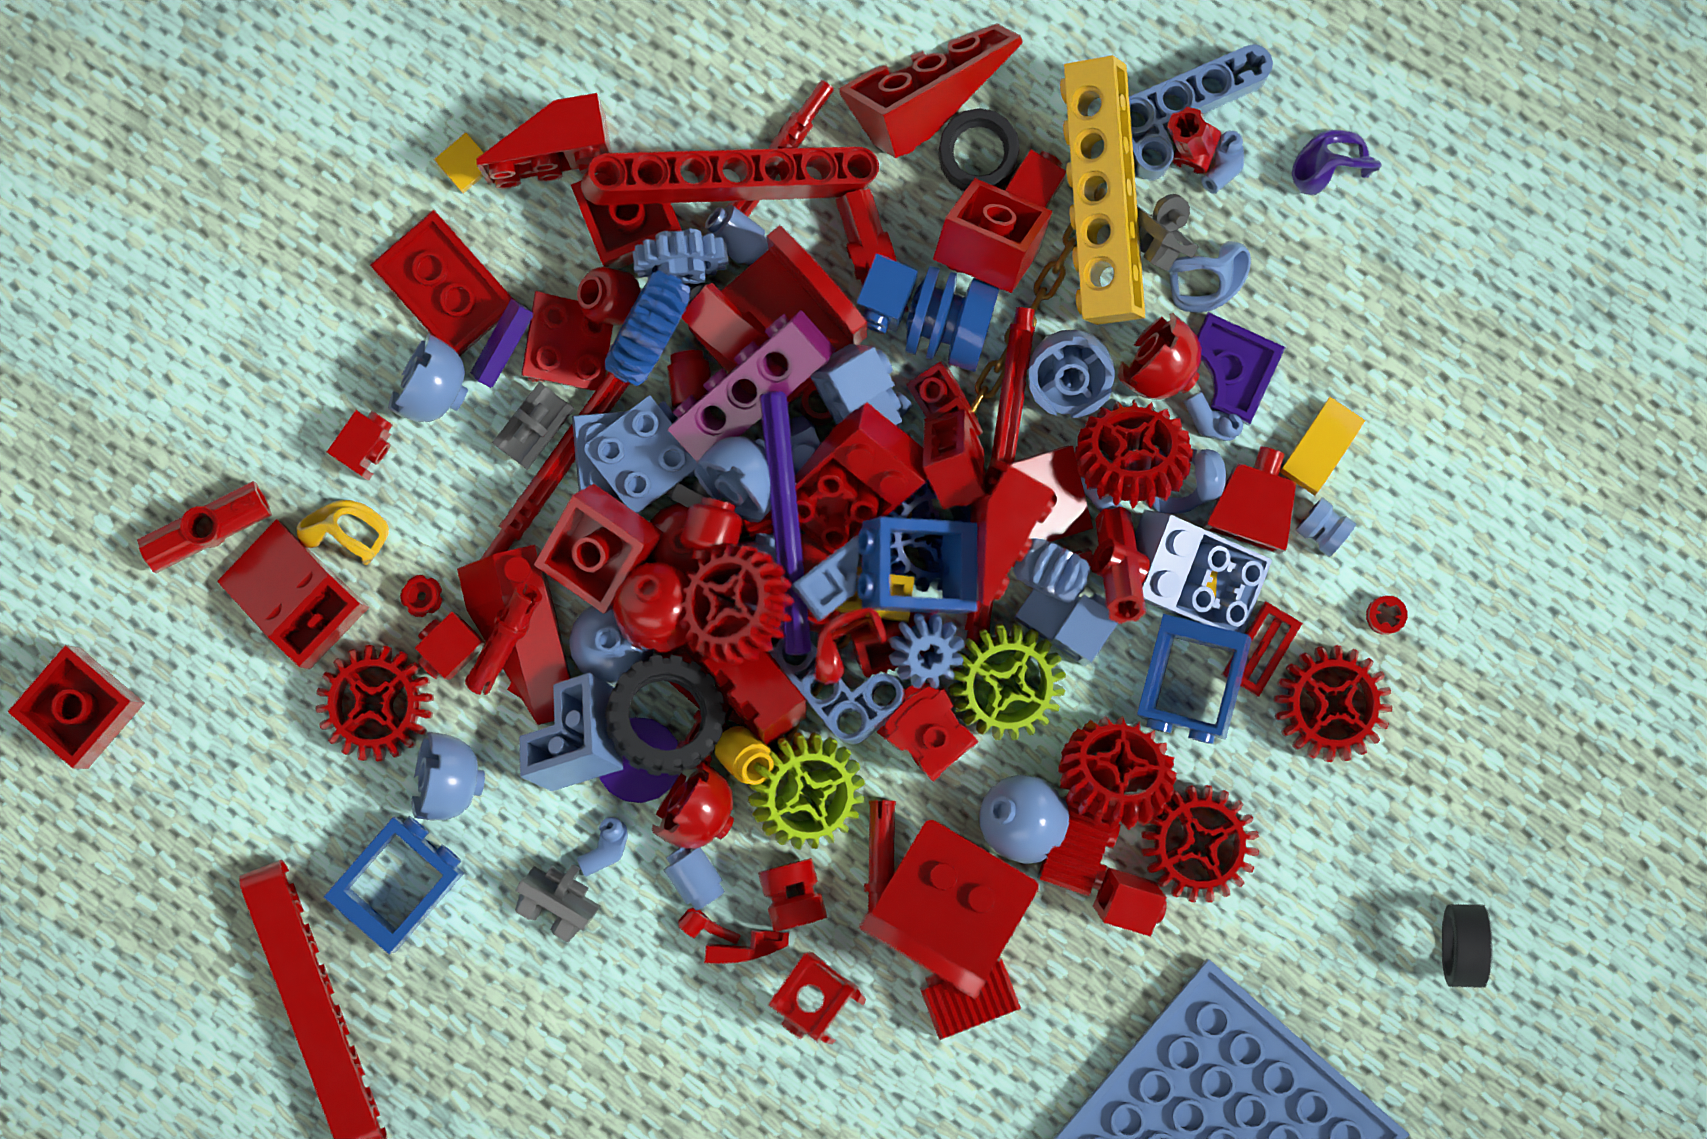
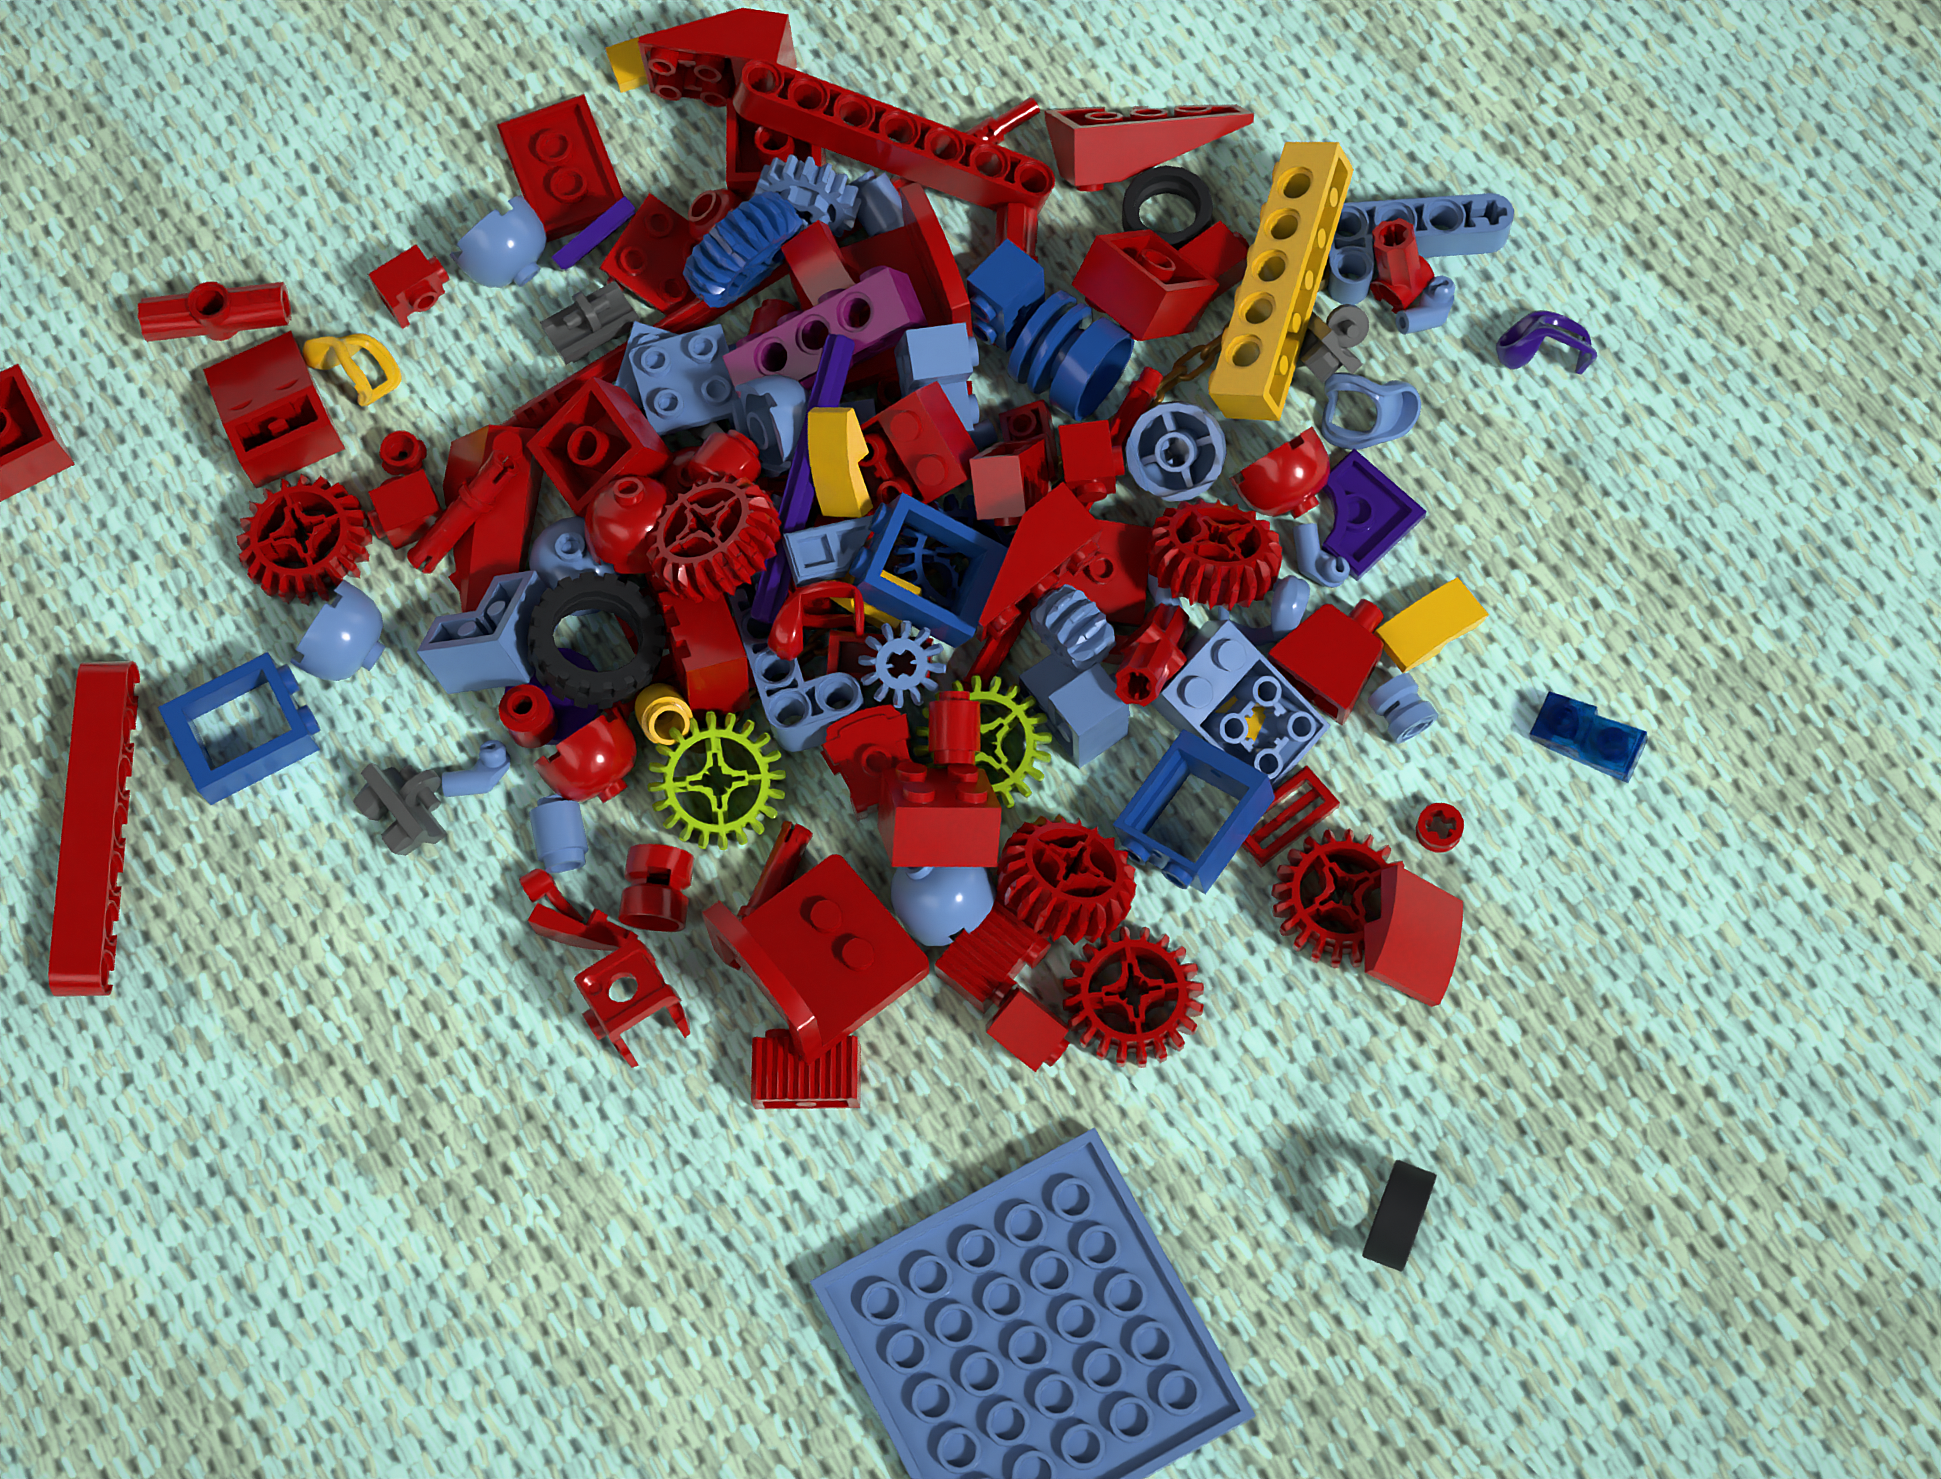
camera: 25 degrees right, 15 degrees down
none -> red brick [498,684,558,749]
none -> yellow slope [808,407,873,518]
none -> red brick [877,762,1002,867]
none -> red brick [929,691,981,767]
none -> red brick [1058,420,1125,503]
none -> red slope [1364,865,1463,1007]
none -> clear blue slope [1529,691,1648,783]

